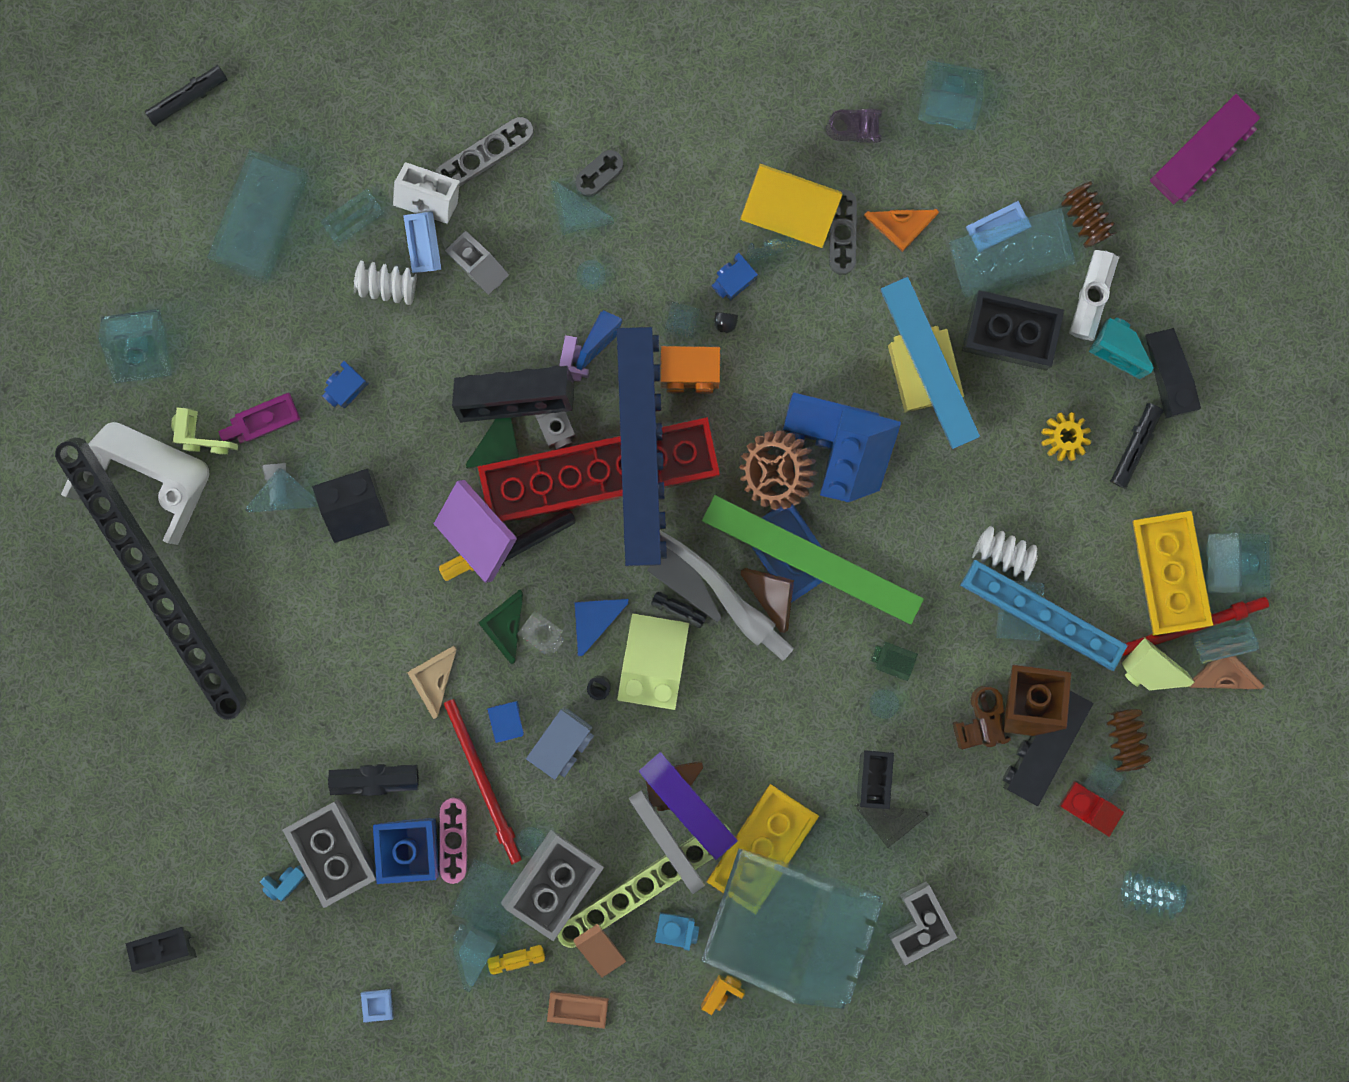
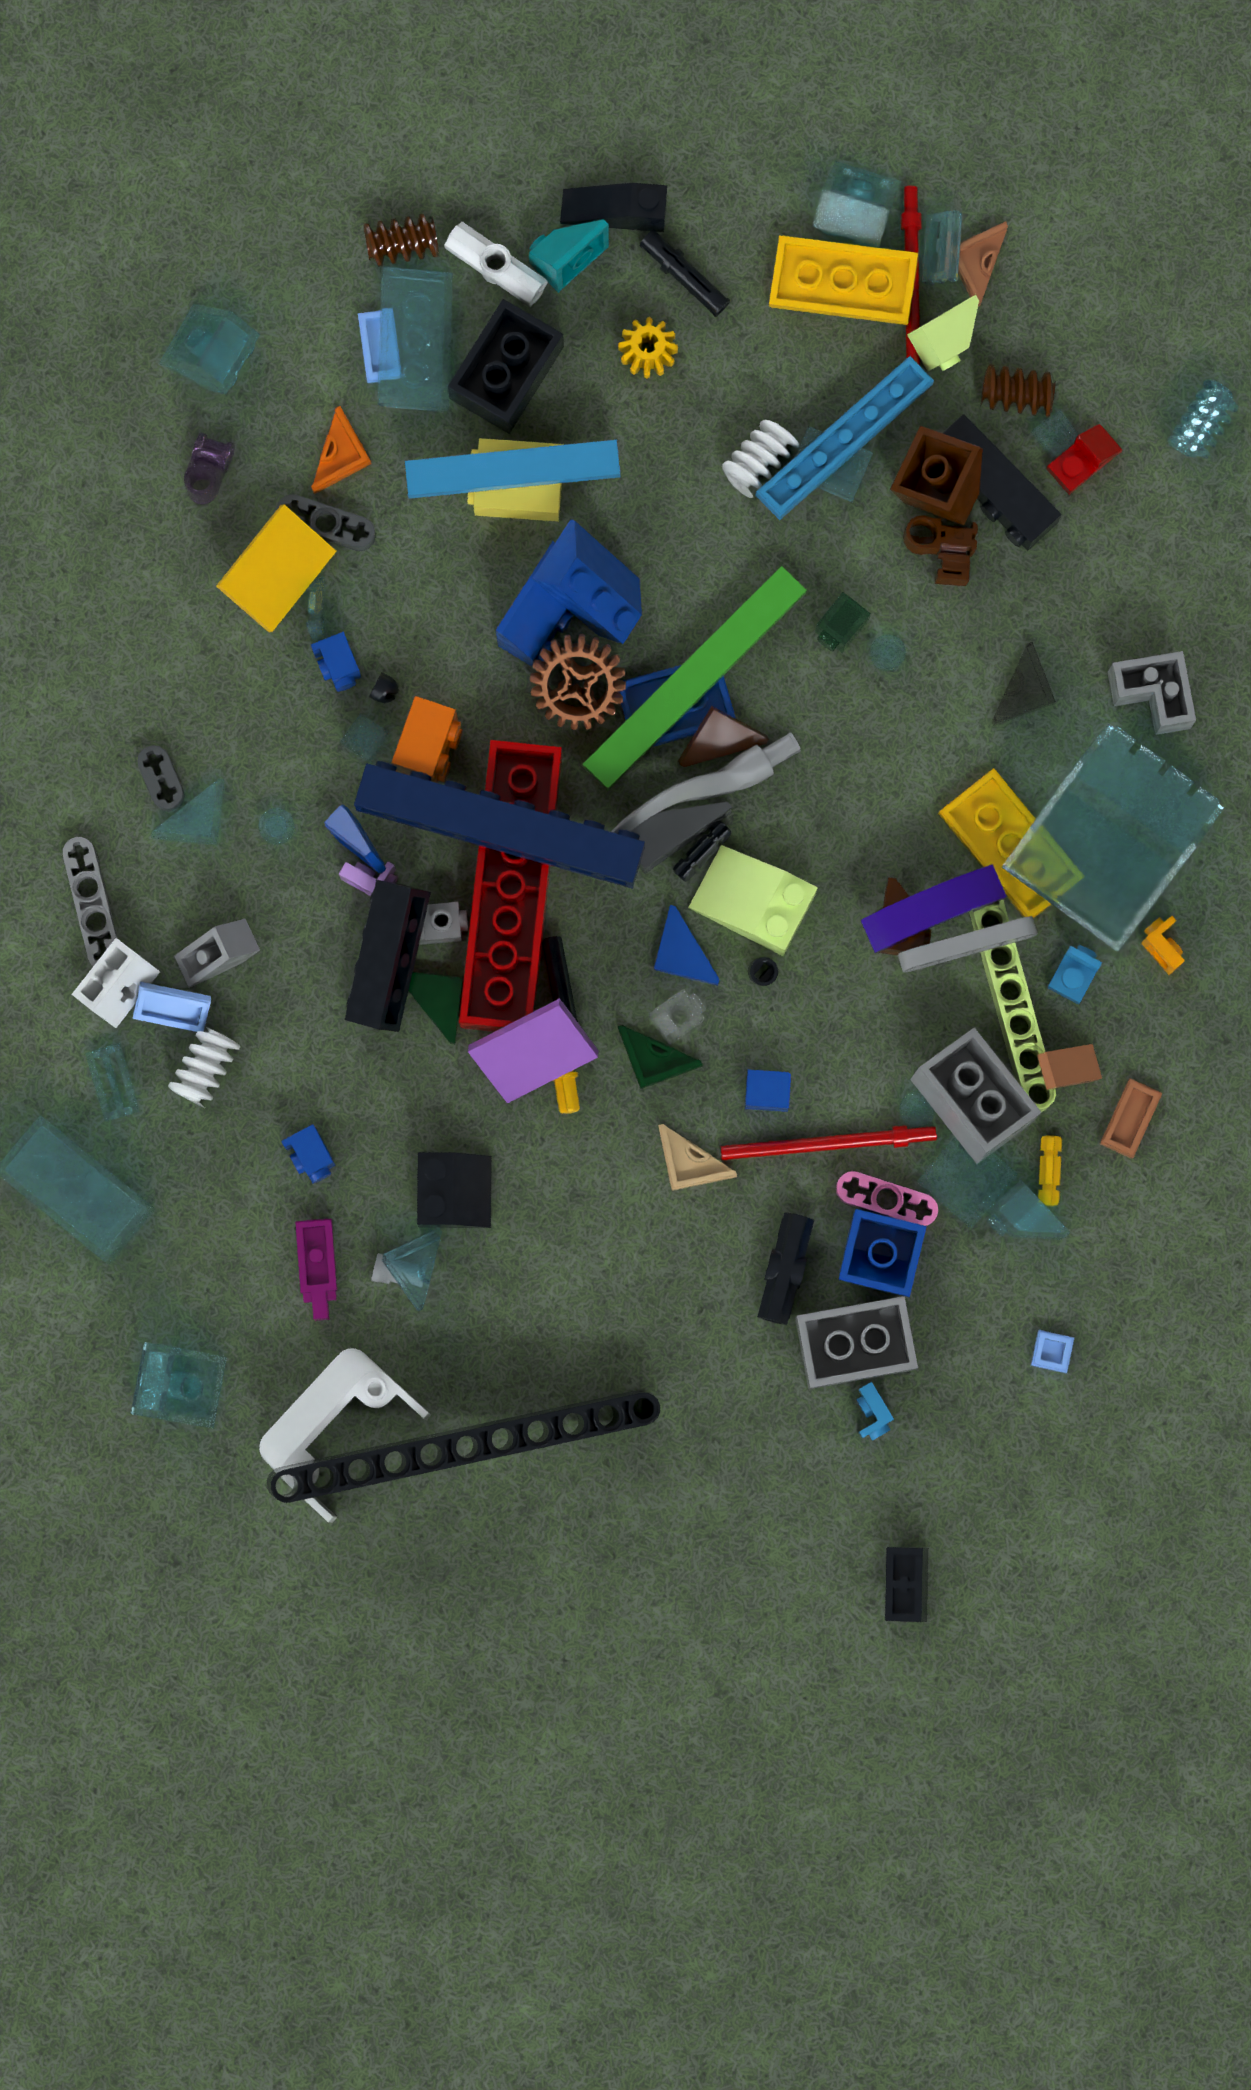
camera: 70 degrees left, 5 degrees down
yellowish green bracket [171,408,238,455] -> none
sand blue brick [526,707,594,780] -> none
black torso [857,750,894,810] -> none
magenta brick [1149,94,1261,205] -> none

